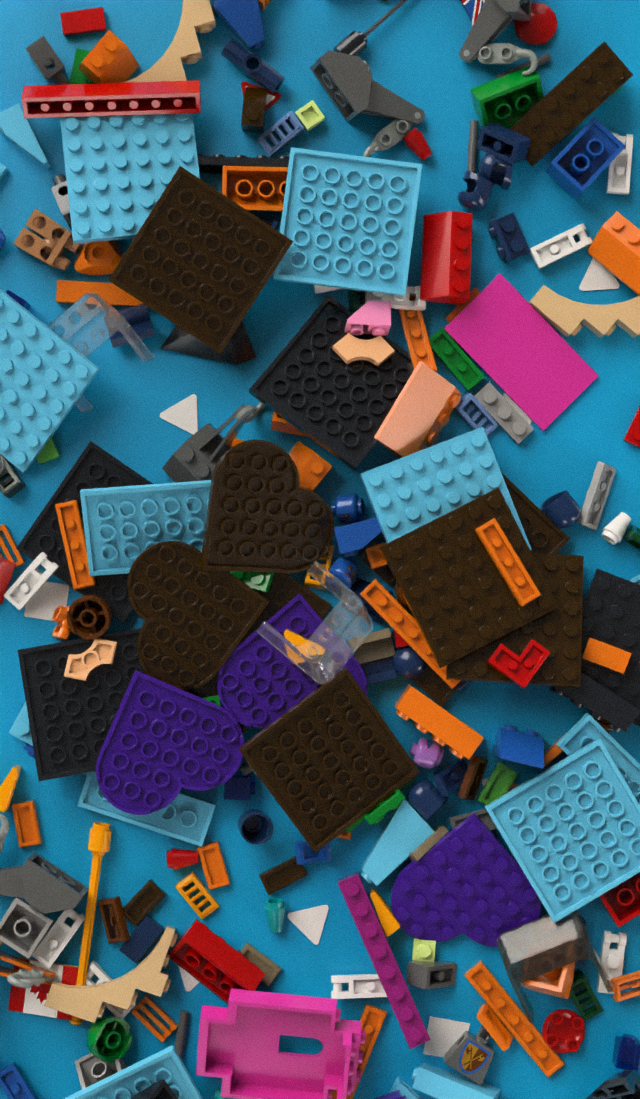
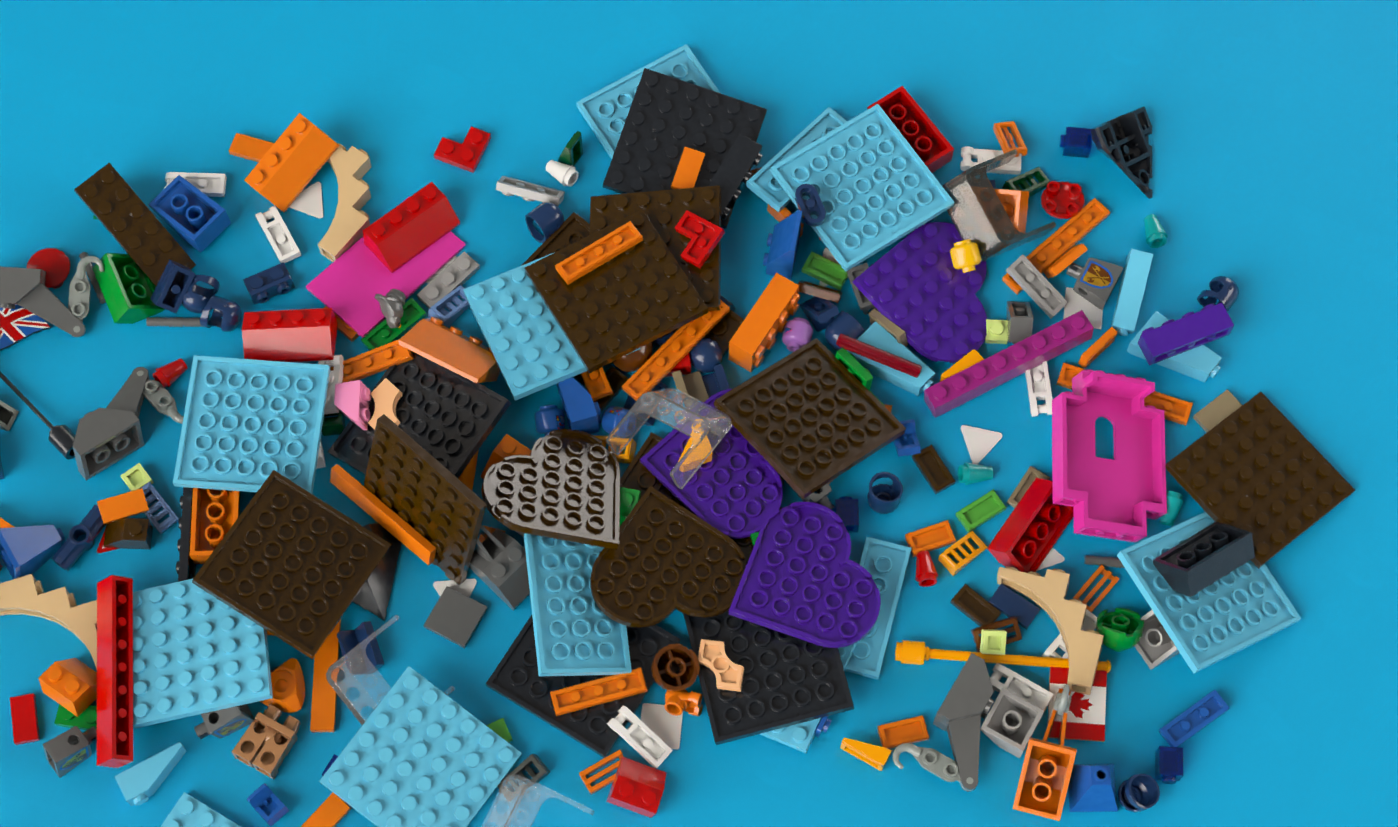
camera: 90 degrees left, 20 degrees down
none -> orange tile [97,488,149,524]
none -> orange tile [330,464,436,565]
none -> red slope [363,182,460,273]
none -> dark brown plate [364,414,487,585]
none -> dark grey animal [374,289,406,328]
none -> dark grey tile [424,586,488,648]
none -> dark blue plate [795,184,826,227]
none -> dark red axle [836,334,922,378]
none -> yellow head [950,239,981,273]
none -> bright green tile [955,489,1007,533]
none -> yellowish green plate [980,629,1007,655]
none -> light grey plate [1005,254,1068,319]
none -> orange tile [1078,327,1117,369]

